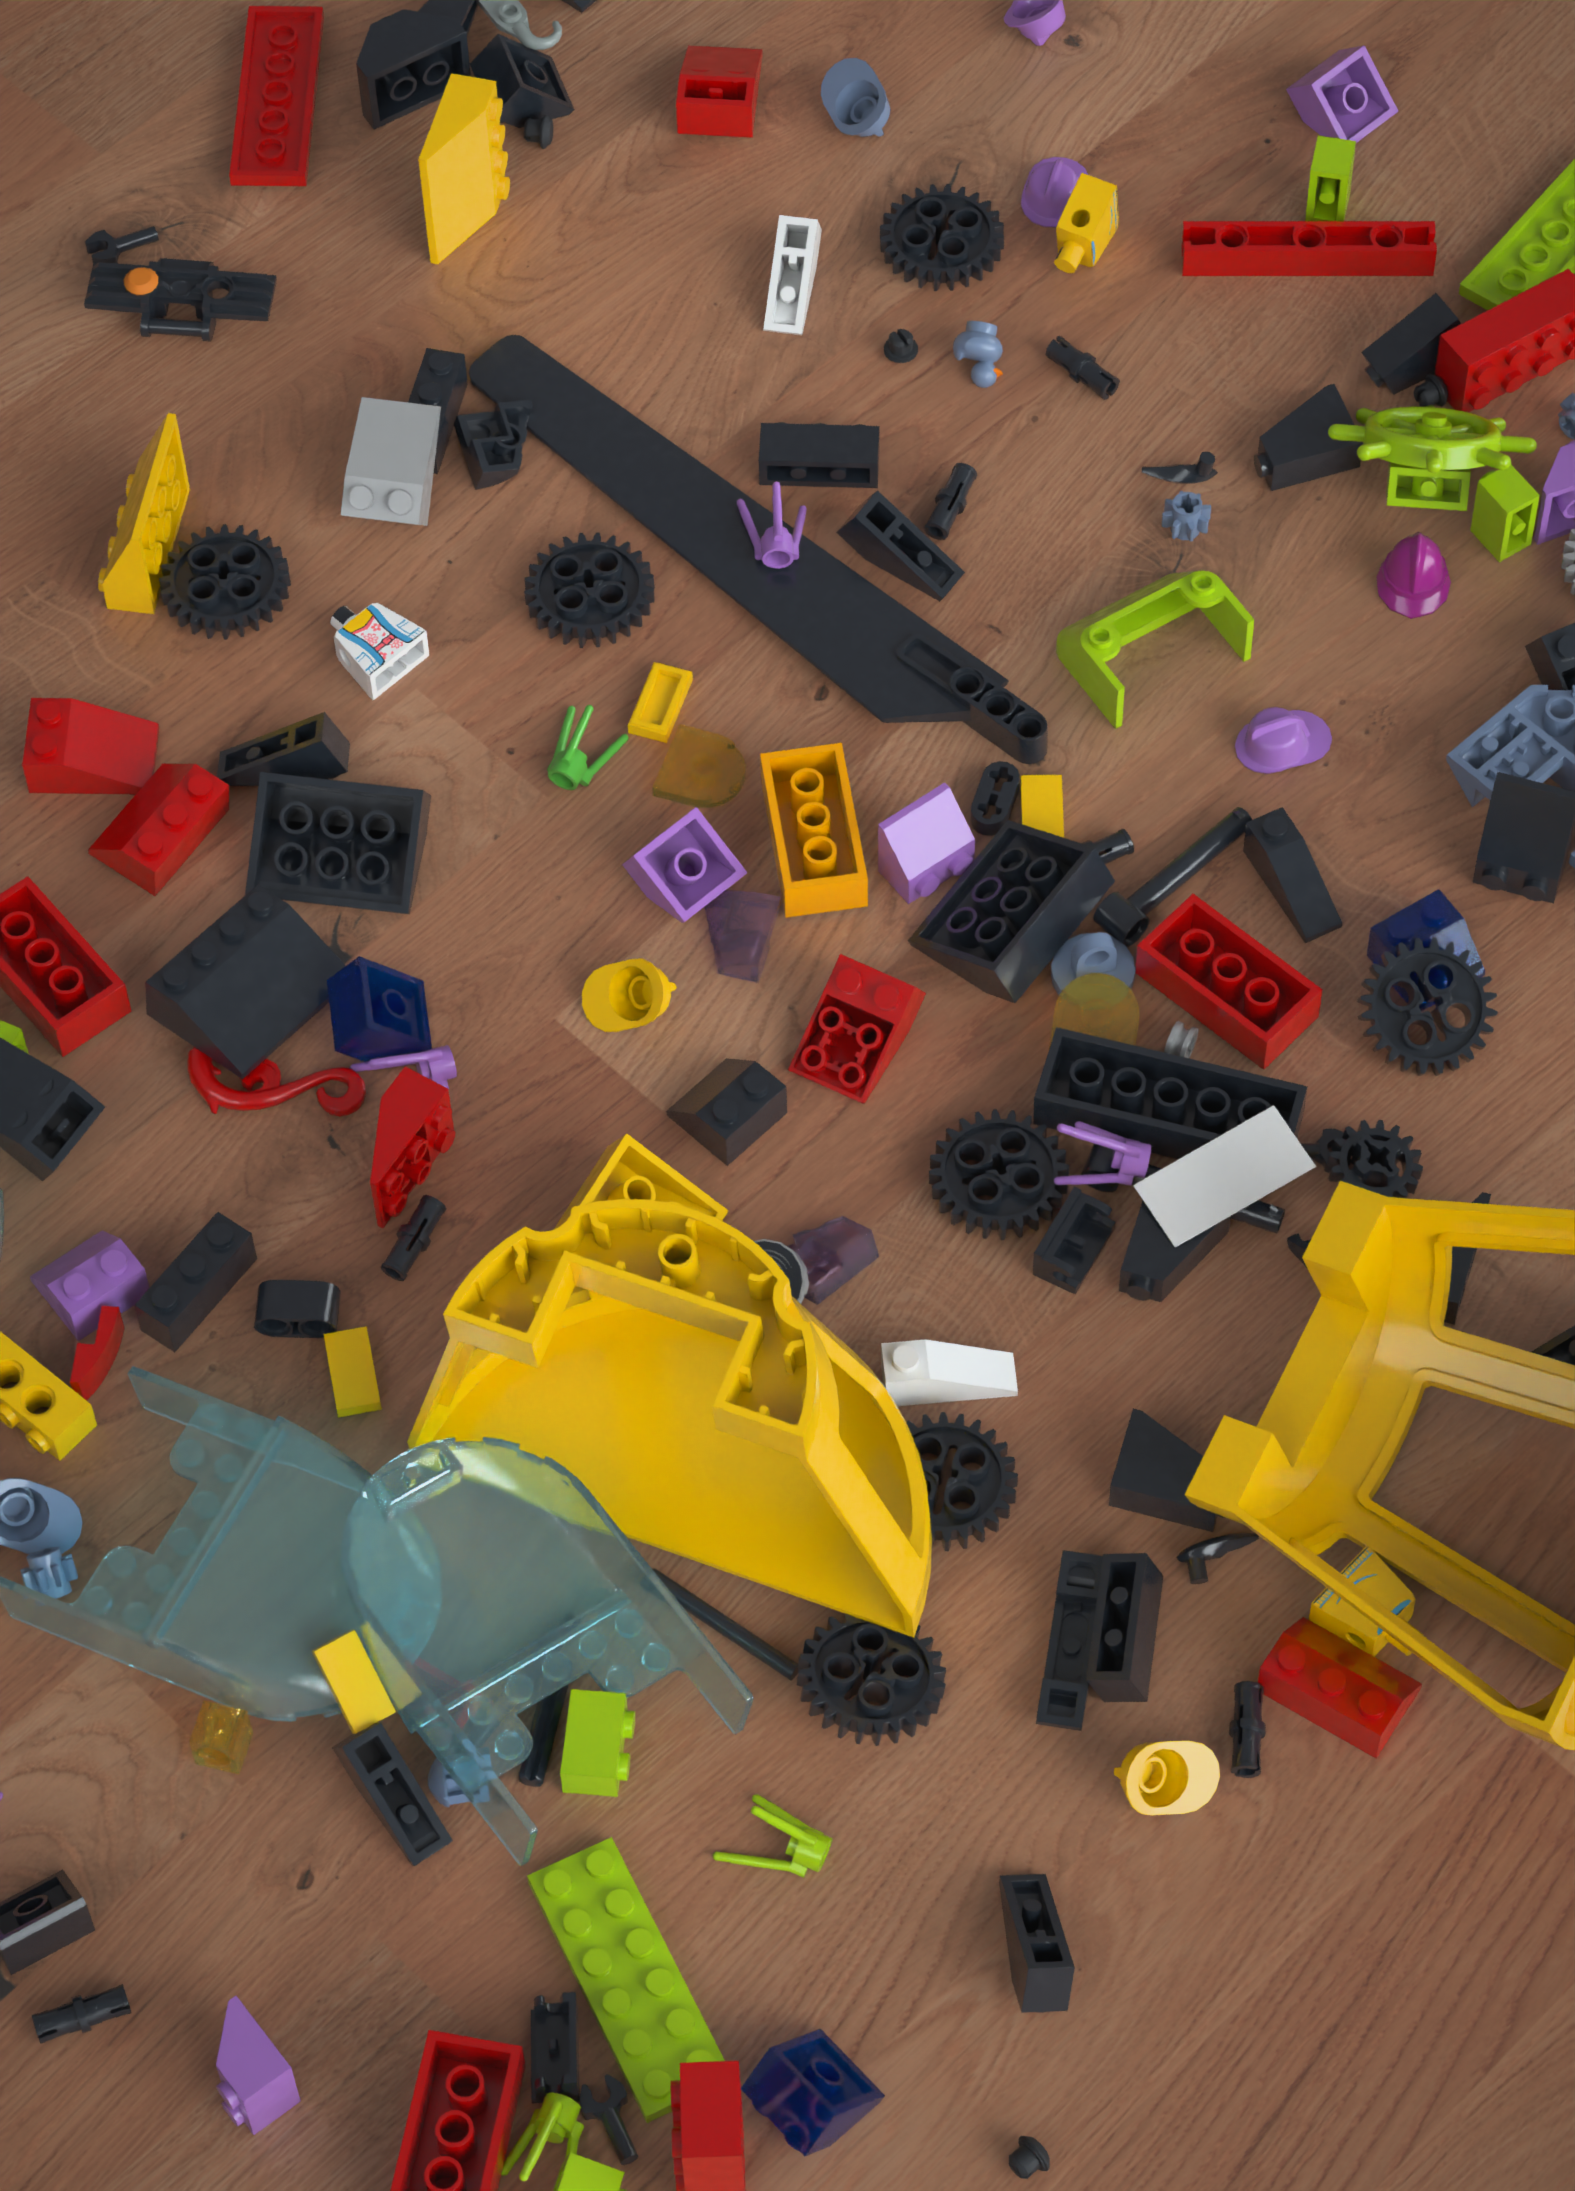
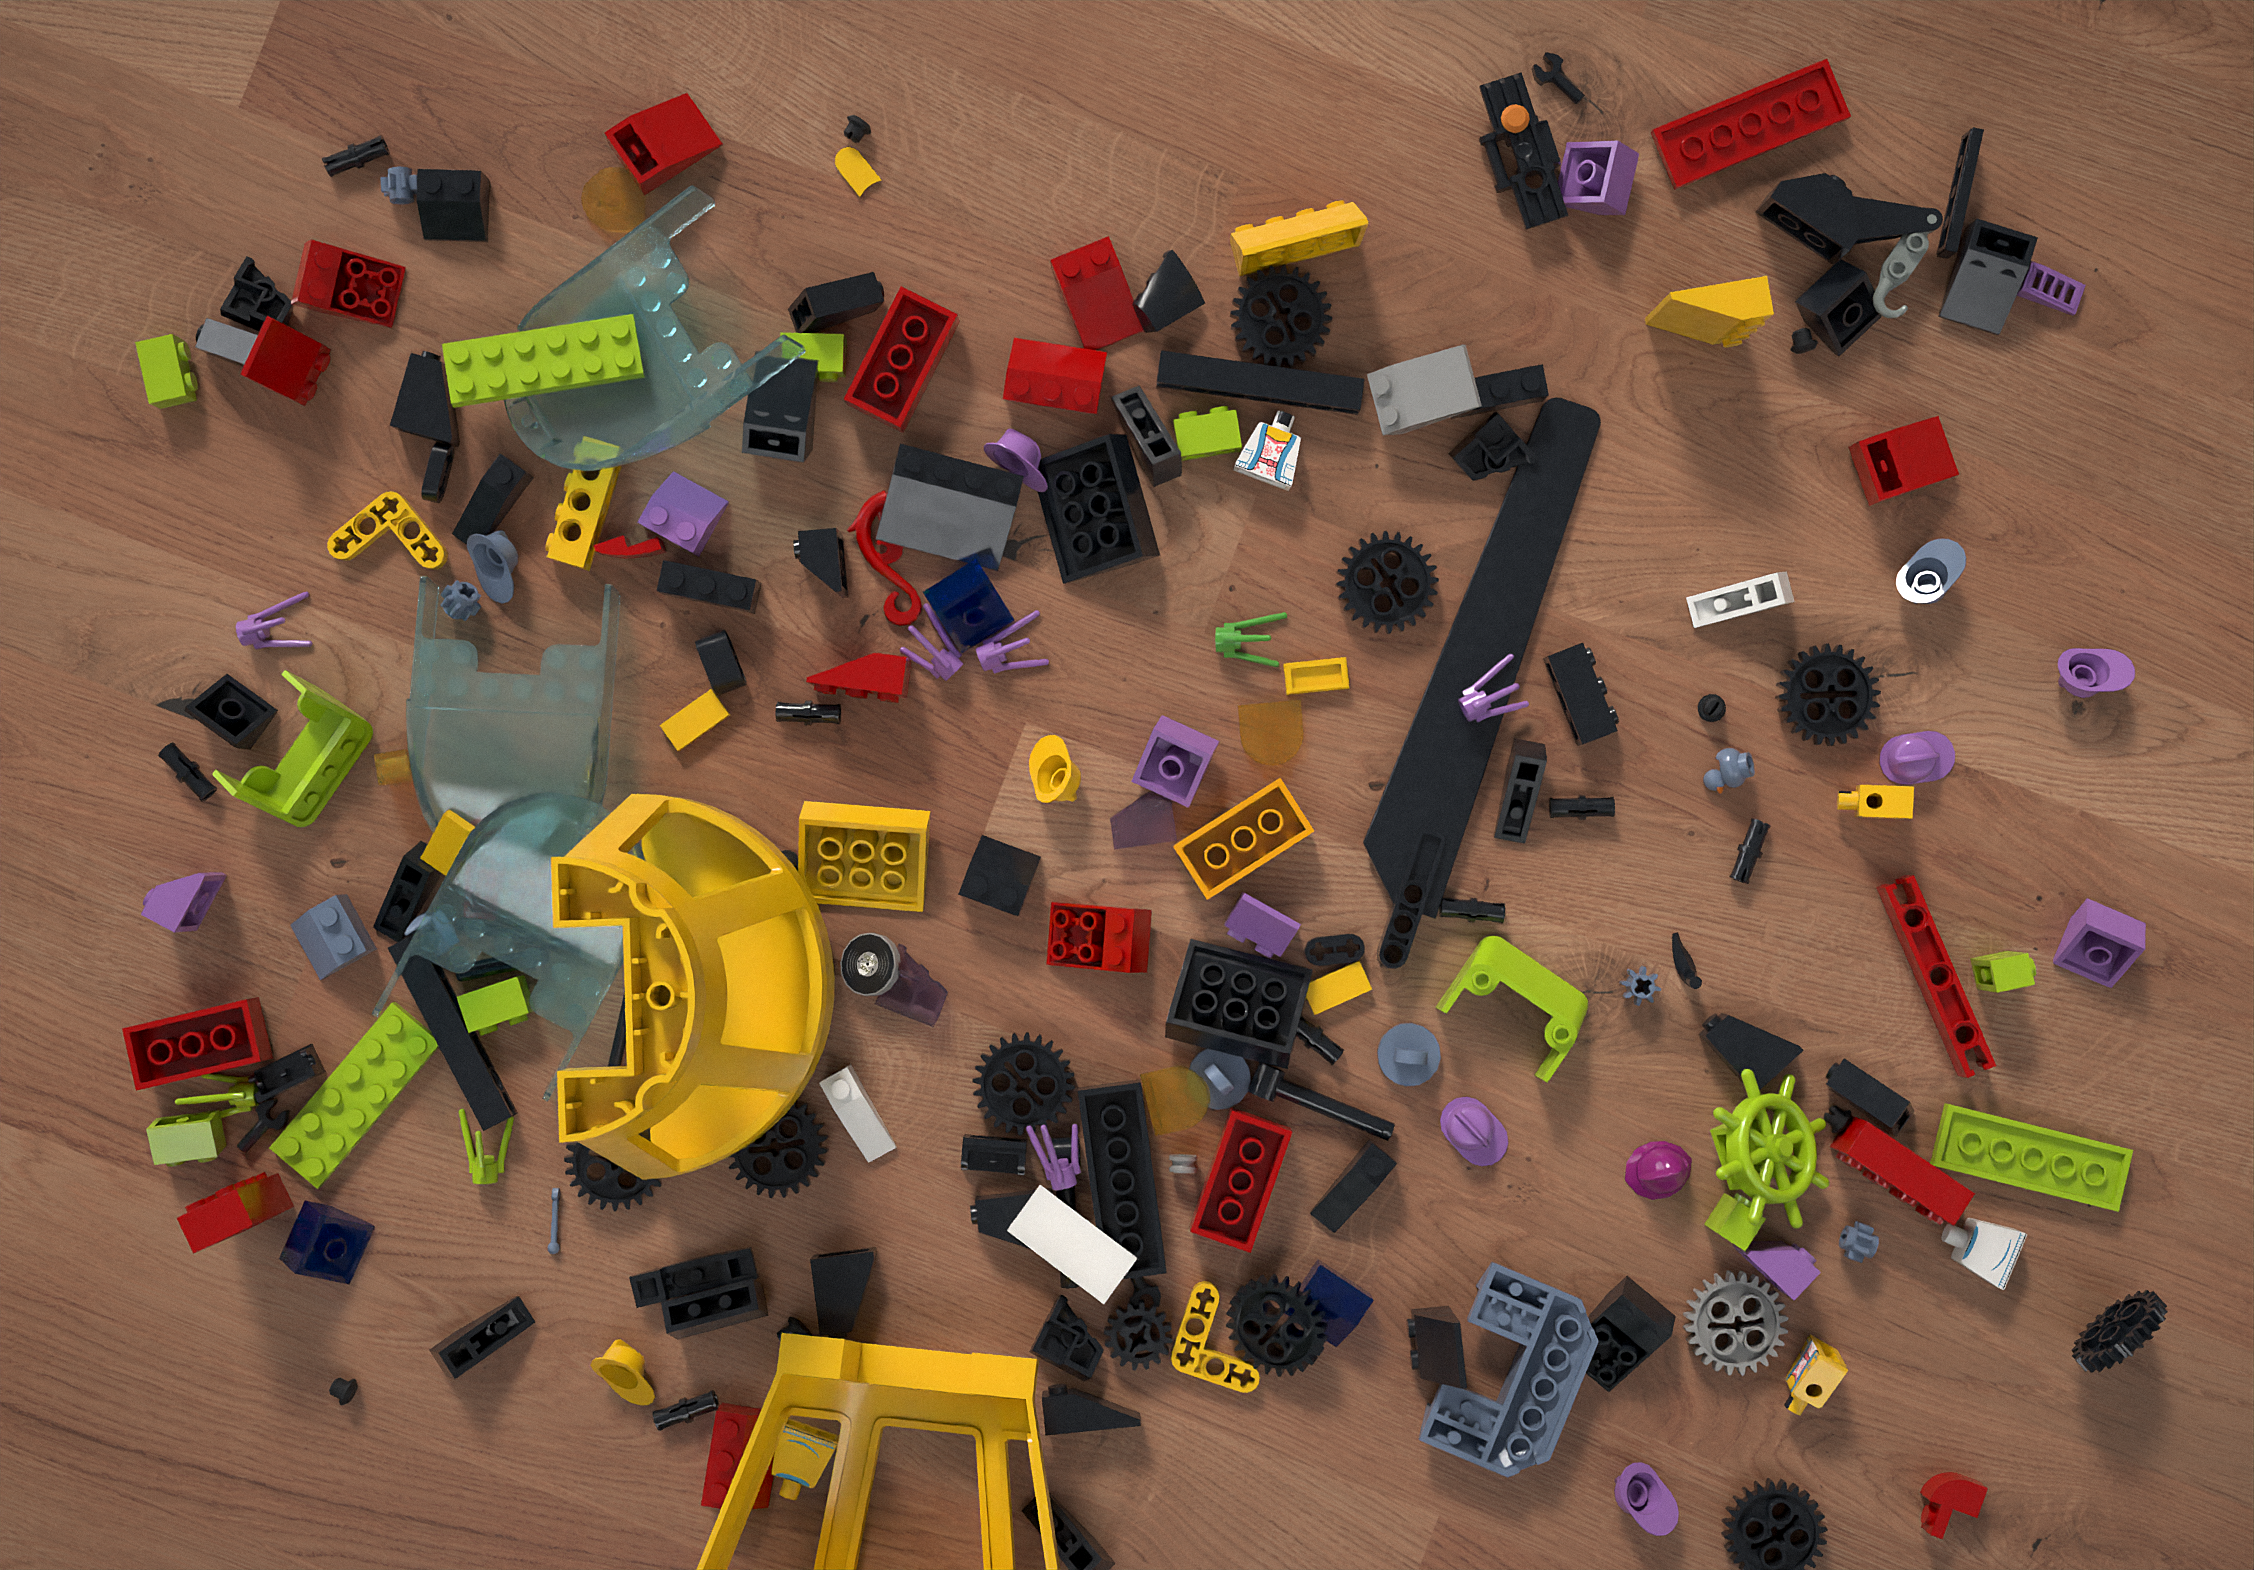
camera: 65 degrees right, 30 degrees up
none -> lime windscreen [212,670,373,827]
none -> sand blue slope [290,894,377,980]
none -> black piece [388,932,518,1131]
none -> sand blue hinge [547,1188,560,1254]
none -> black slope [793,528,849,598]
none -> medium lavender plant [976,610,1049,674]
none -> medium lavender piece [984,429,1048,492]
none -> black slope [1132,250,1205,333]
none -> black piece [1156,351,1365,415]
none -> yellow beam [1171,1281,1260,1393]
none -> lime brick [1173,406,1242,461]
none -> sand blue tile [1377,1023,1441,1086]
none -> black pin [1439,897,1505,923]
none -> medium lavender slope [1558,141,1639,215]

